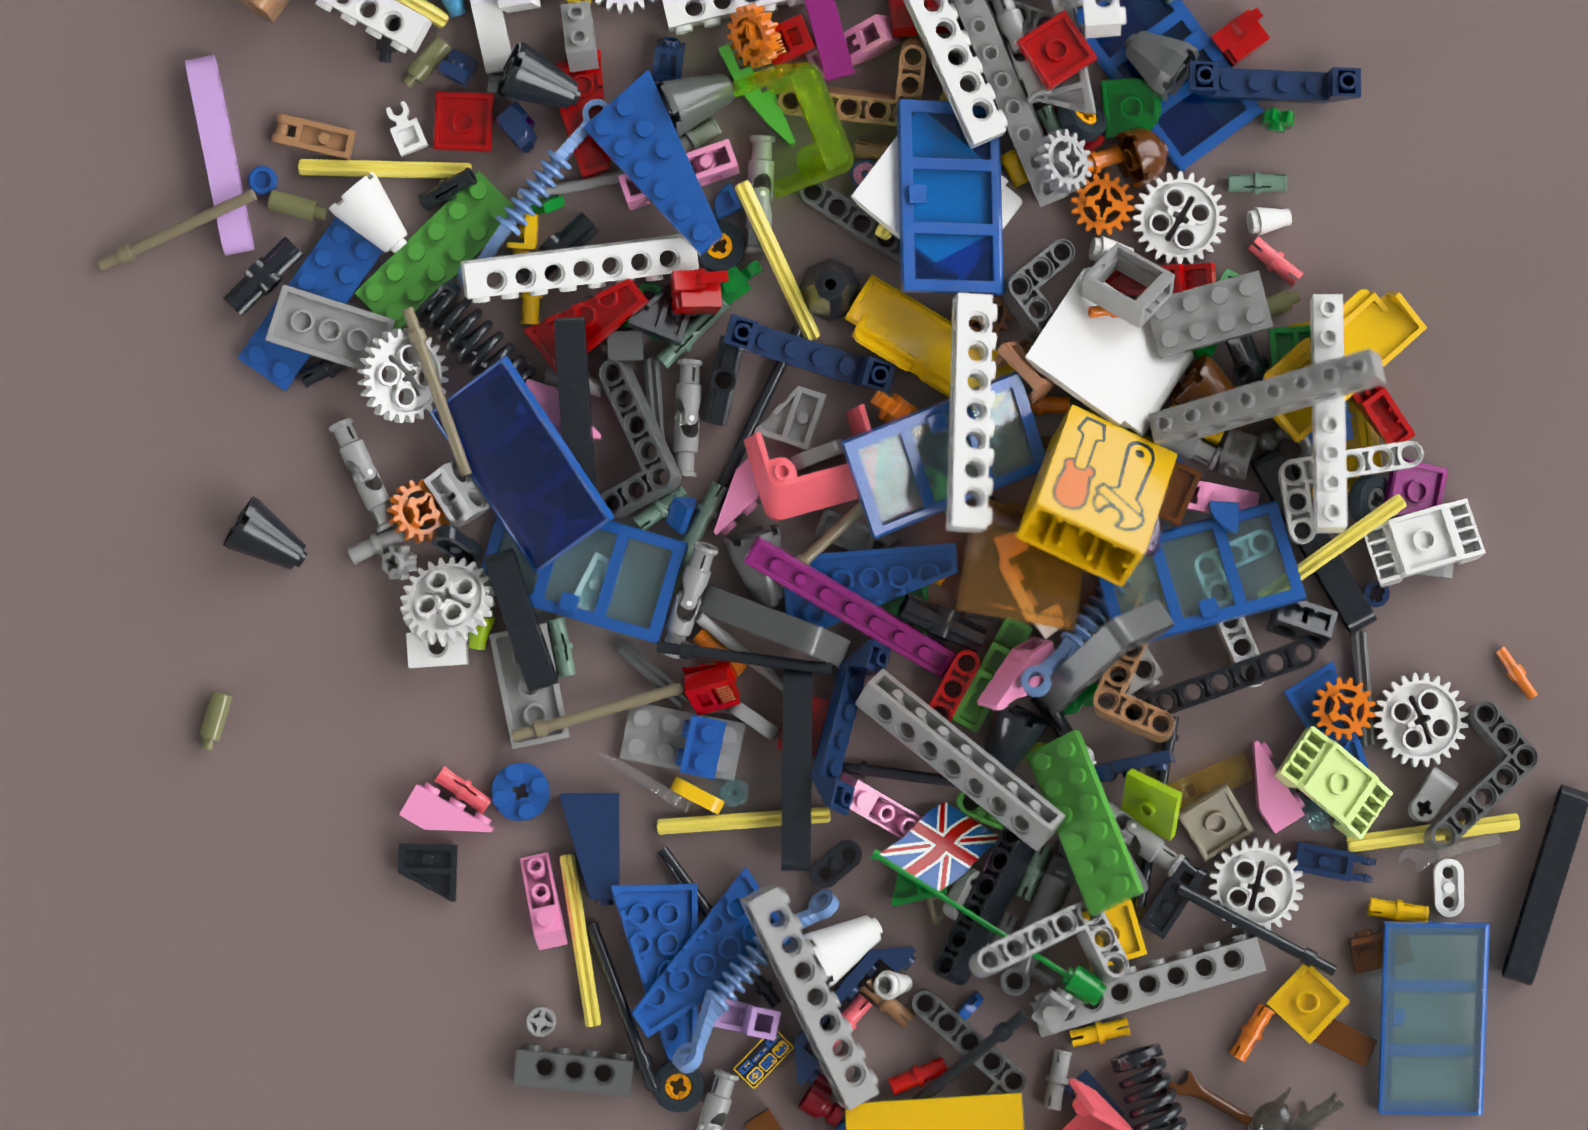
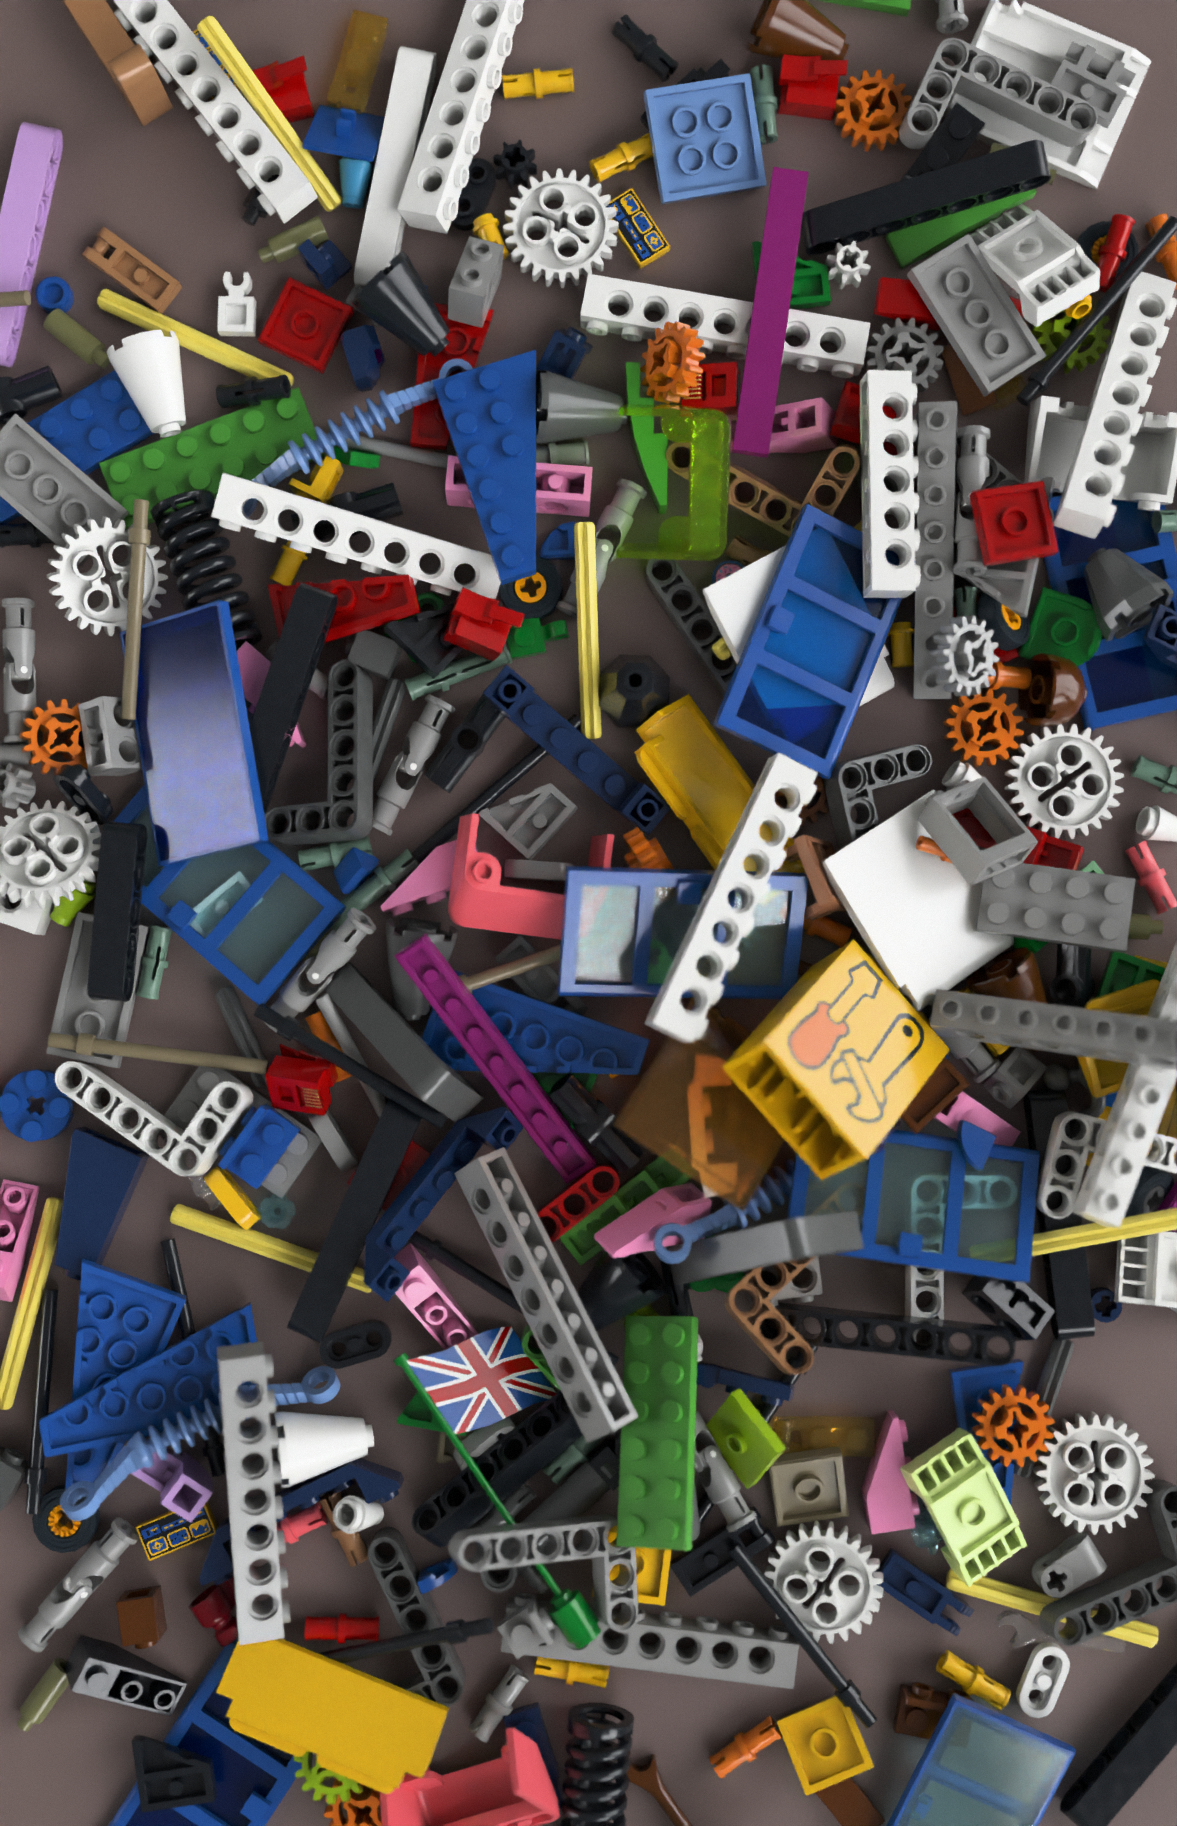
camera: 30 degrees right, 0 degrees up
none -> white beam [55,1061,253,1176]

